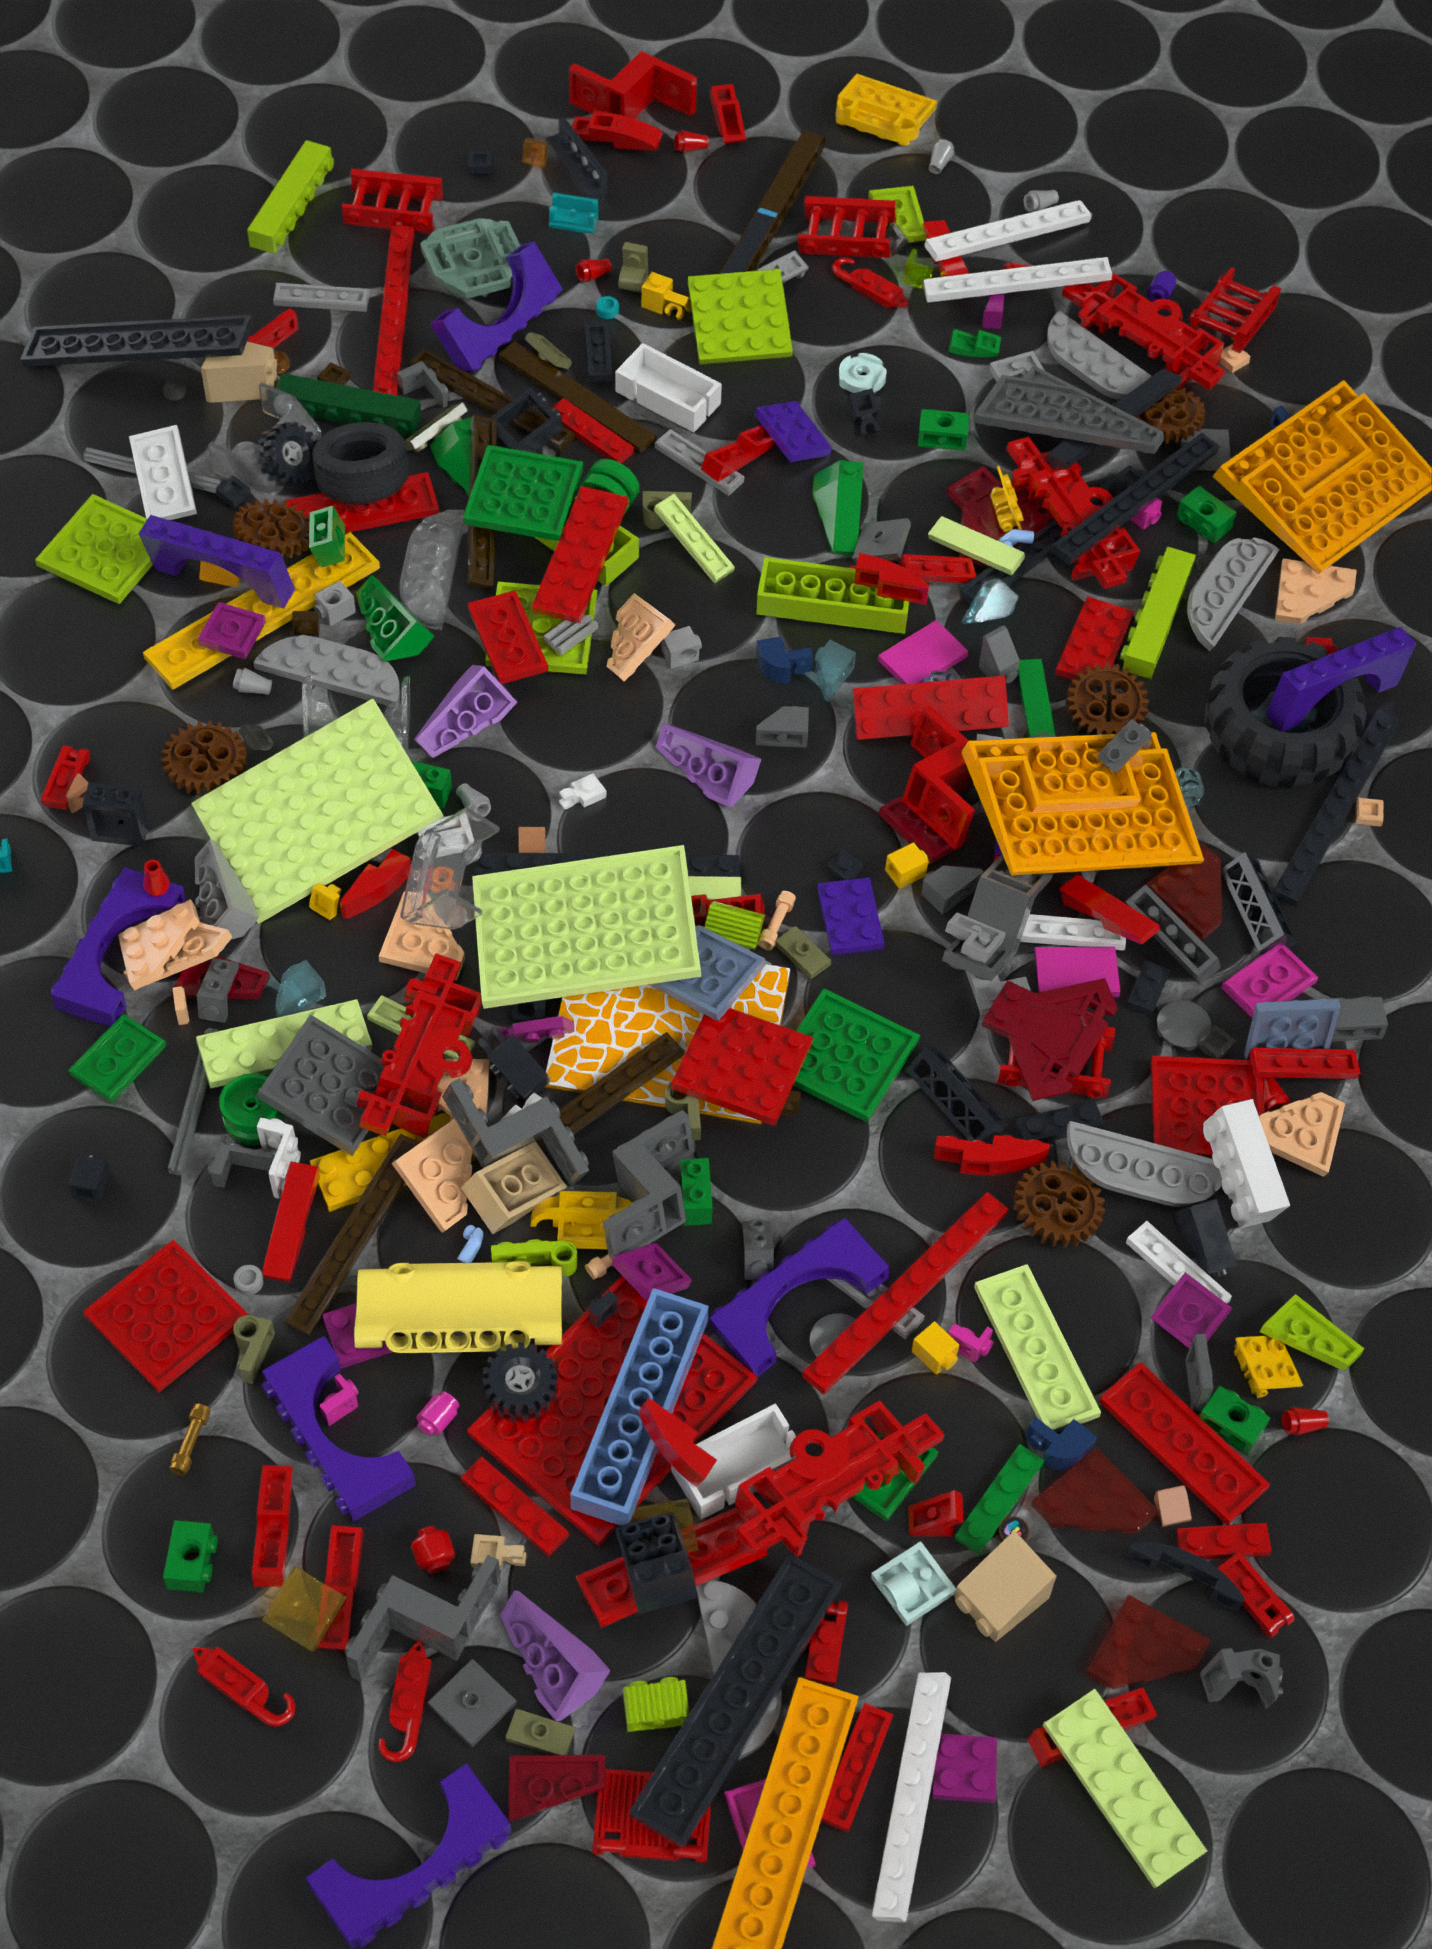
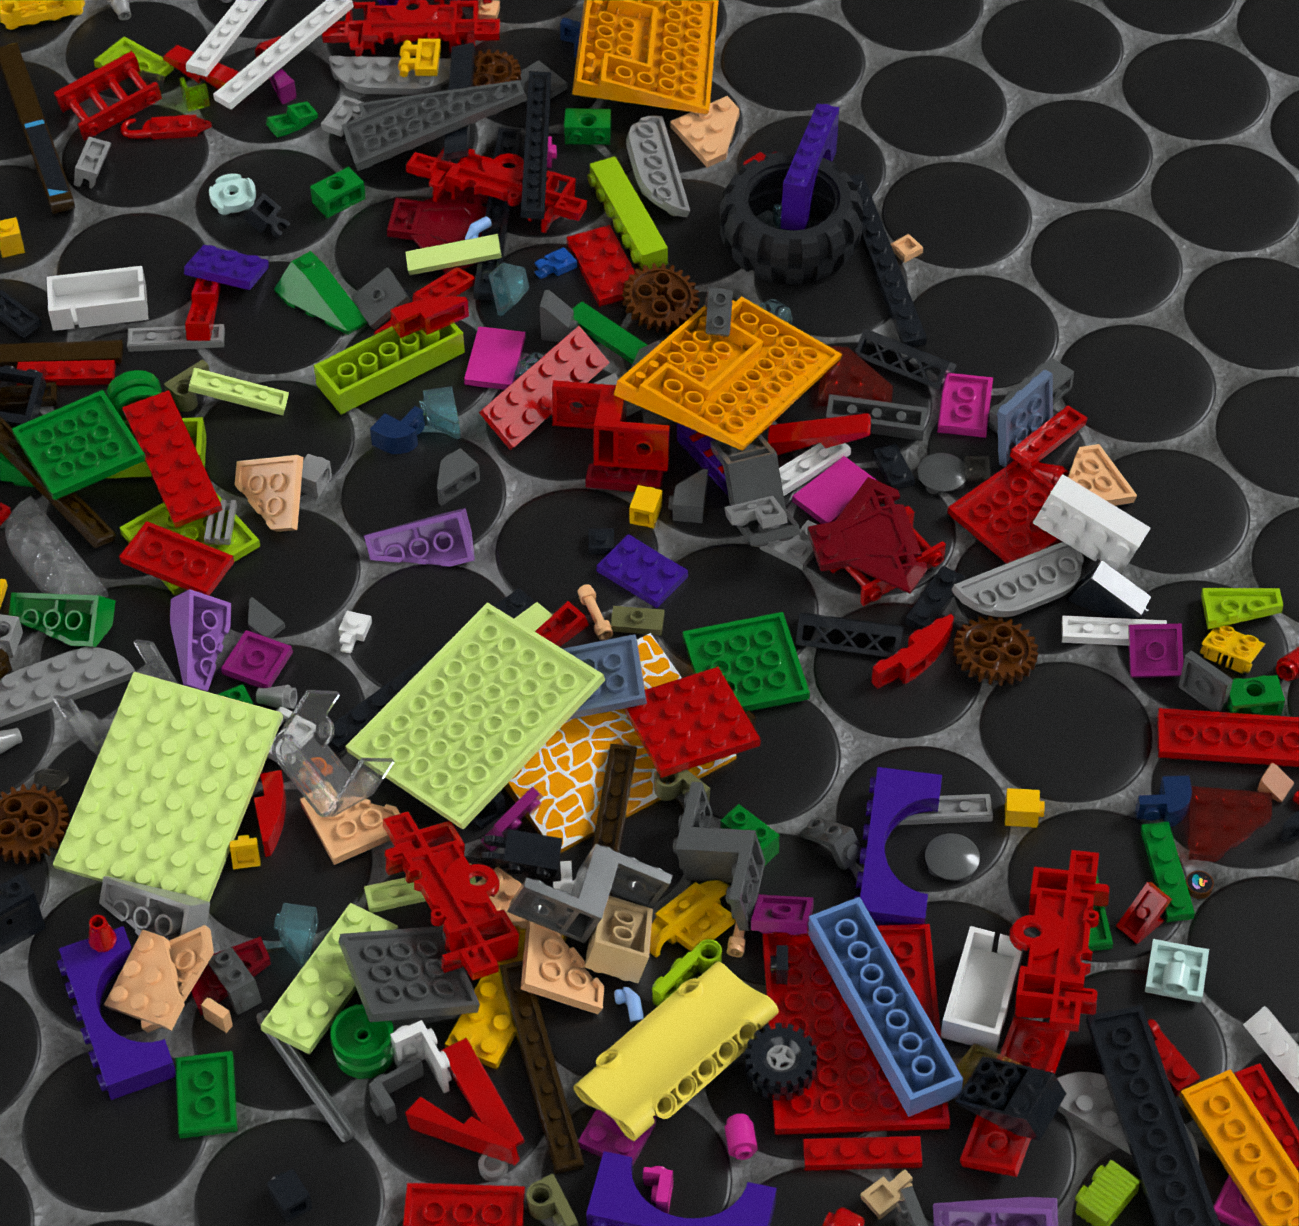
camera: 40 degrees left, 5 degrees down
nougat slope [519,827,546,853] -> none
red slope [638,1398,717,1487] -> none
yellow tile [664,290,691,320] -> none
lime plate [688,269,793,364] -> none
lime brick [705,901,765,951] -> none
red plate [802,1192,1009,1395] -> none
dark pink bracket [948,1323,993,1363] -> none
tan slope [955,1531,1056,1642] -> none
yellowish green plate [974,1264,1101,1433] -> none
yellow hinge [990,466,1024,532] -> none
none -> magenta plate [221,630,293,688]
none -> dark grey tile [248,597,285,639]
none -> yellow plate [398,39,441,77]
none -> red slope [405,1097,520,1165]
none -> blue plate [535,247,577,279]

